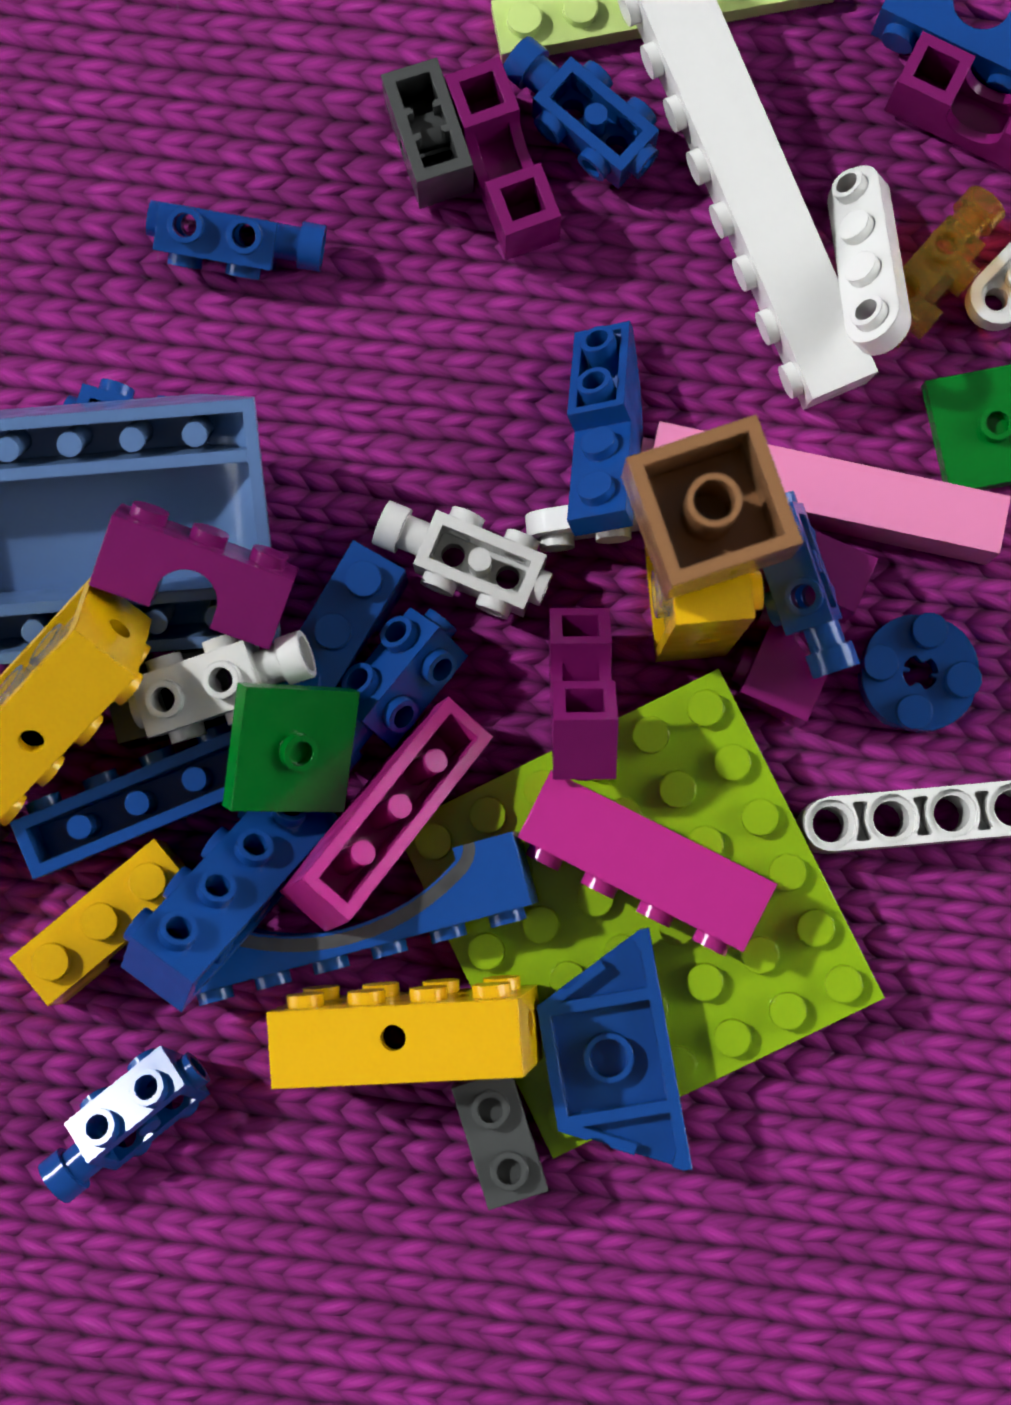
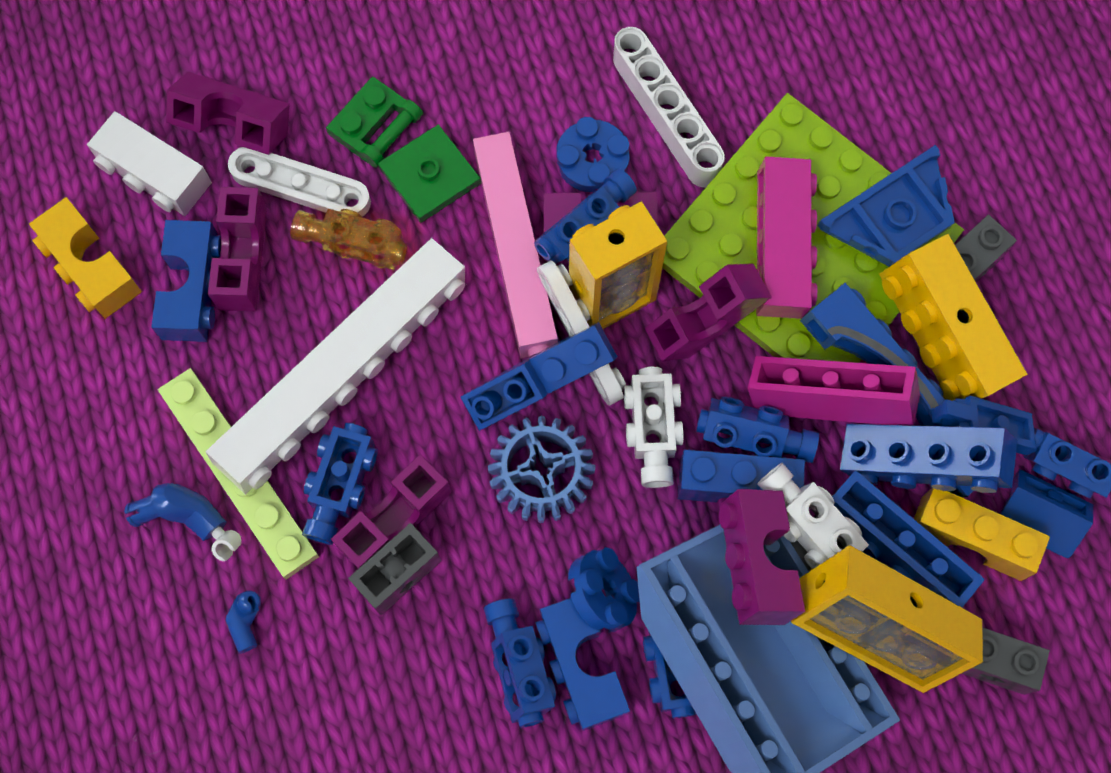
camera: 115 degrees left, 10 degrees down
green plate [222,682,360,812] -> none
medium nougat brick [621,414,803,601] -> none
white plate [827,165,911,356] -> none
none -> medium blue gear [488,415,595,523]
none -> blue arch [535,598,630,731]
none -> blue plate [568,547,640,632]
none -> blue hinge [931,396,1037,456]
none -> blue panel [999,469,1093,558]

